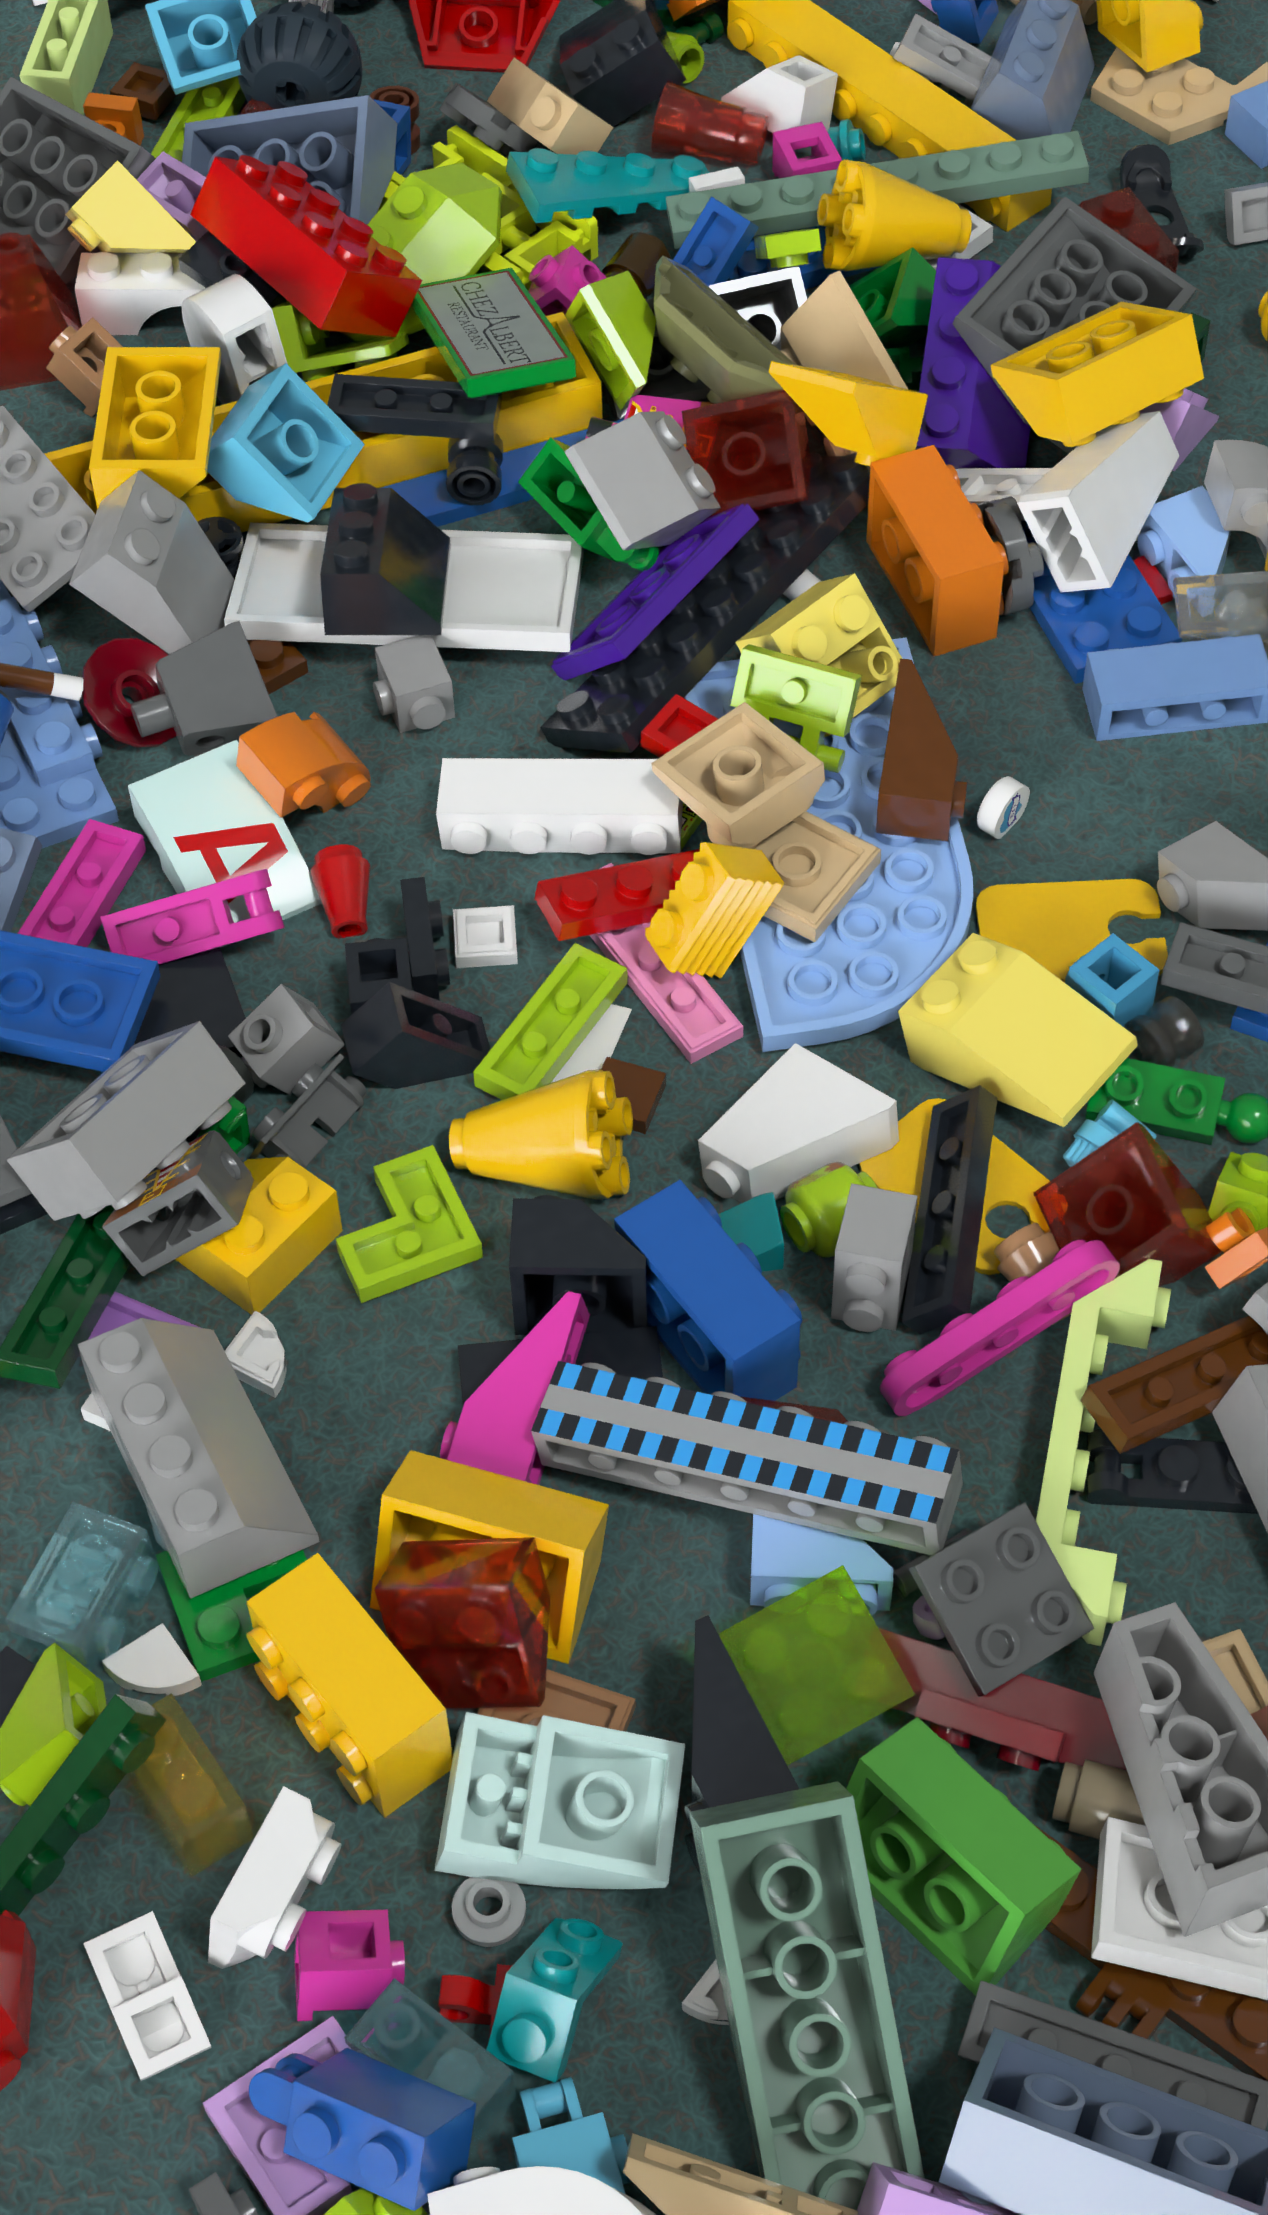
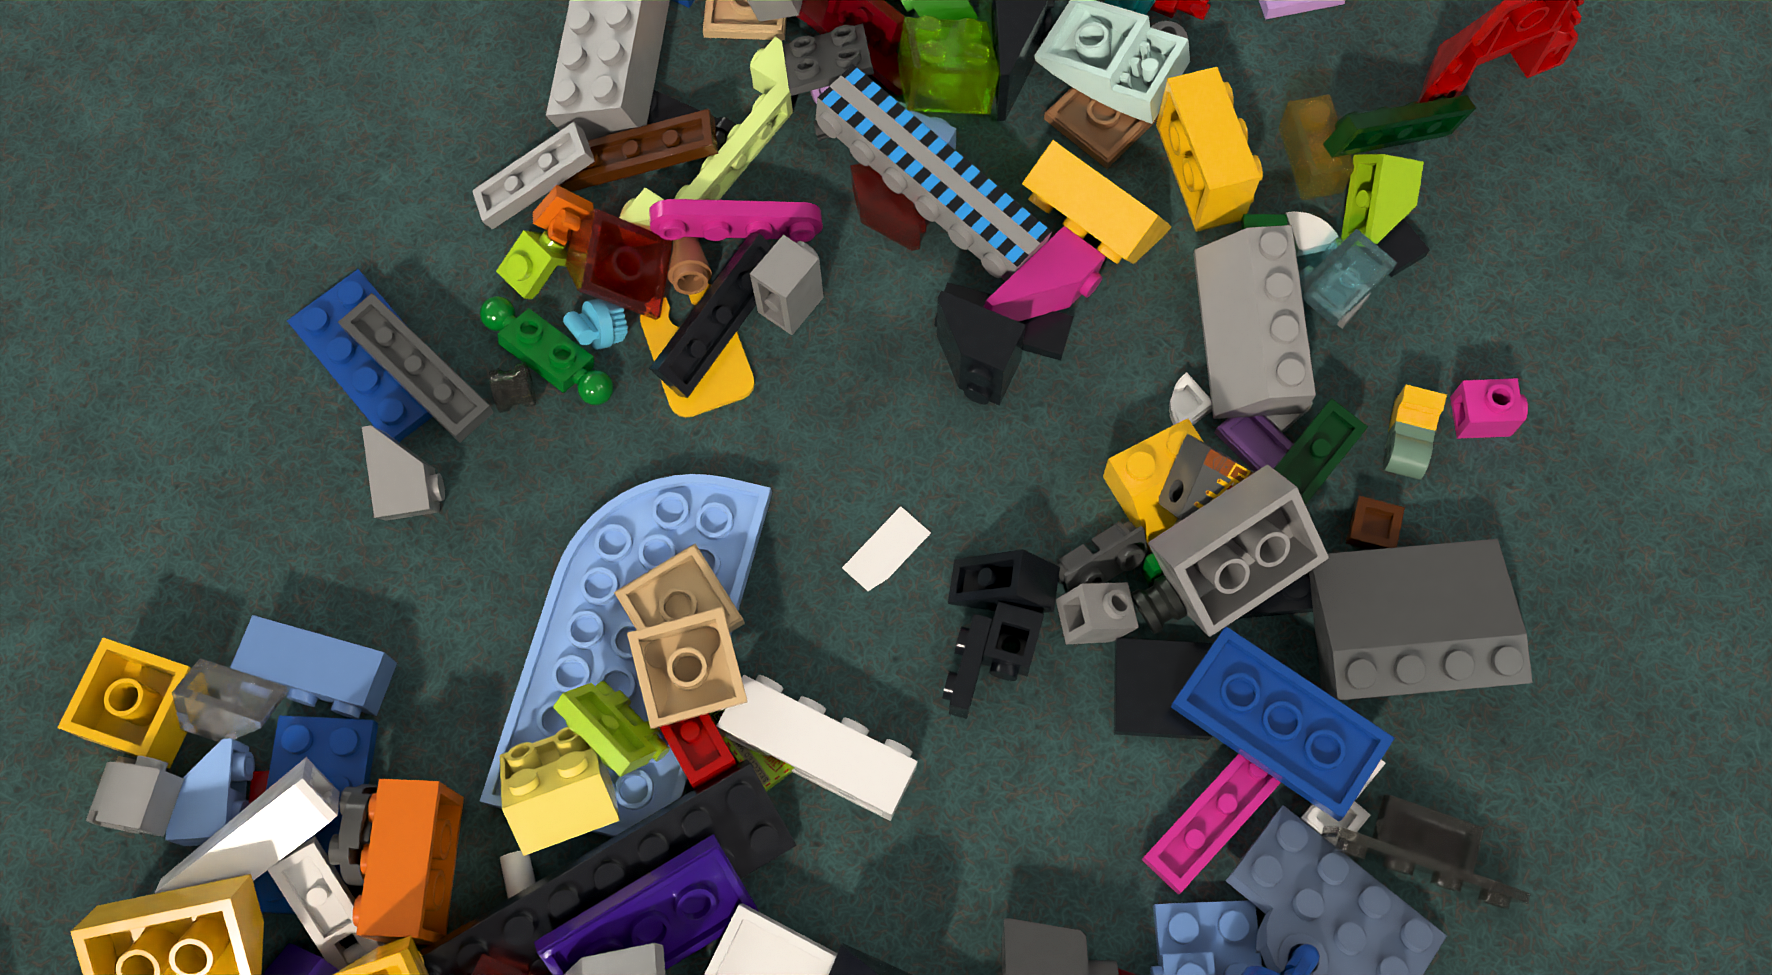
camera: 155 degrees left, 15 degrees up
white slope [83,1911,212,2081] -> none
dark pink plate [100,869,285,964] -> none
light aqua slope [128,740,322,949] -> none
white slope [208,1786,342,1969] -> none
orange brick [236,712,371,818] -> none
dark pink brick [294,1909,405,2021] -> none
red cone [310,844,370,939] -> none
lime plate [336,1145,483,1303] -> none
light grey brick [373,635,455,733] -> none
clear red slope [374,1537,550,1708] -> none
yellow cone [449,1069,633,1199] -> none
white tile [453,905,518,968] -> none
lime plate [473,943,628,1100] -> none
red plate [534,849,700,941] -> none
bright pink tile [589,863,743,1064] -> none
reddish brown tile [601,1057,666,1134] -> none
blue brick [614,1180,803,1407] -> none
yellow brick [645,842,784,979] -> none
white slope [698,1043,899,1203] -> none
teal slope [718,1192,784,1272] -> none
lime head [780,1162,877,1258] -> none
reddish brown slope [876,659,968,841] -> none
light yellow slope [898,933,1138,1127] -> none
yellow piece [976,879,1168,983] -> none
white tile [977,776,1030,839] -> none
dark azure brick [1065,933,1160,1032] -> none

